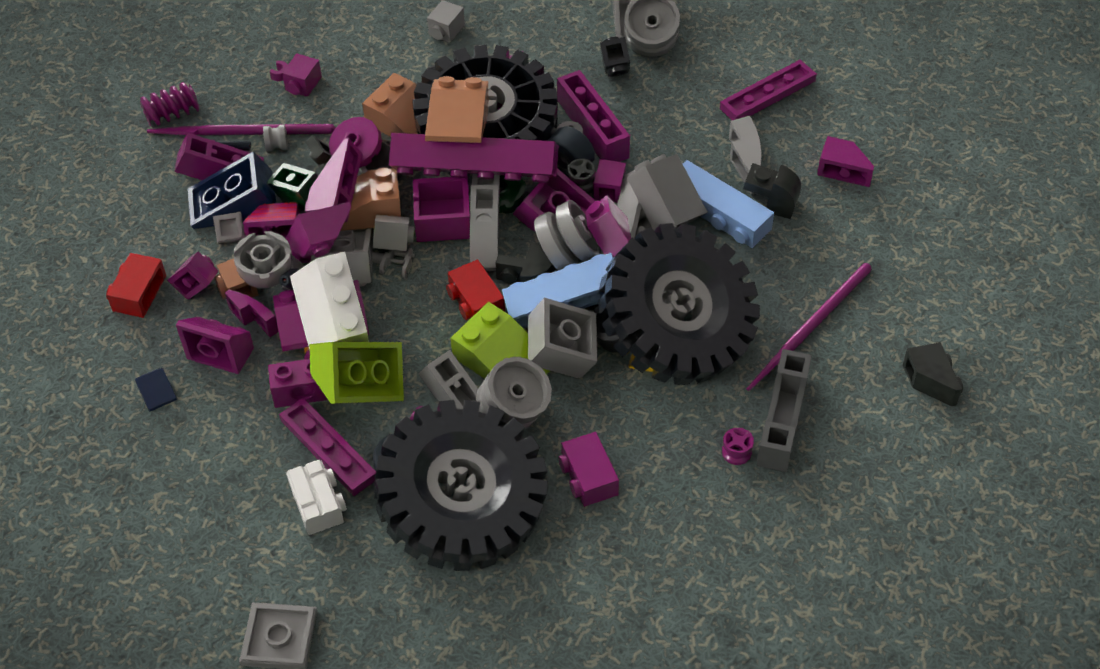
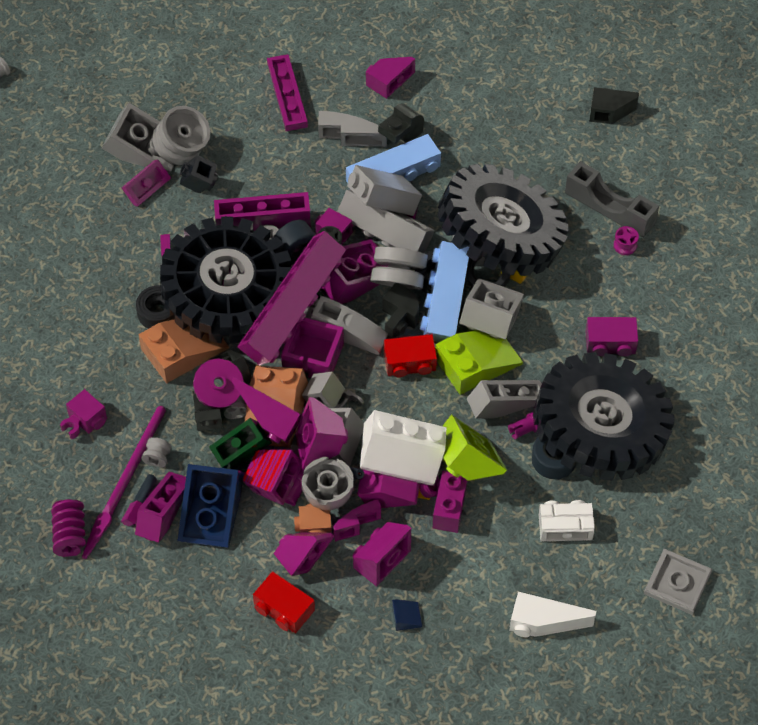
camera: 70 degrees left, 5 degrees up
light grey tile [213,212,245,244] -> none
magenta plate [279,398,376,496] -> none
nougat slope [425,76,489,143] -> none
light grey brick [427,0,465,43] -> none
light grey wheel [476,357,552,430] -> none
magenta slope [585,196,631,257] -> none
magenta piece [746,263,872,391] -> none
none -> magenta plate [122,160,171,206]
none -> white slope [510,592,596,637]

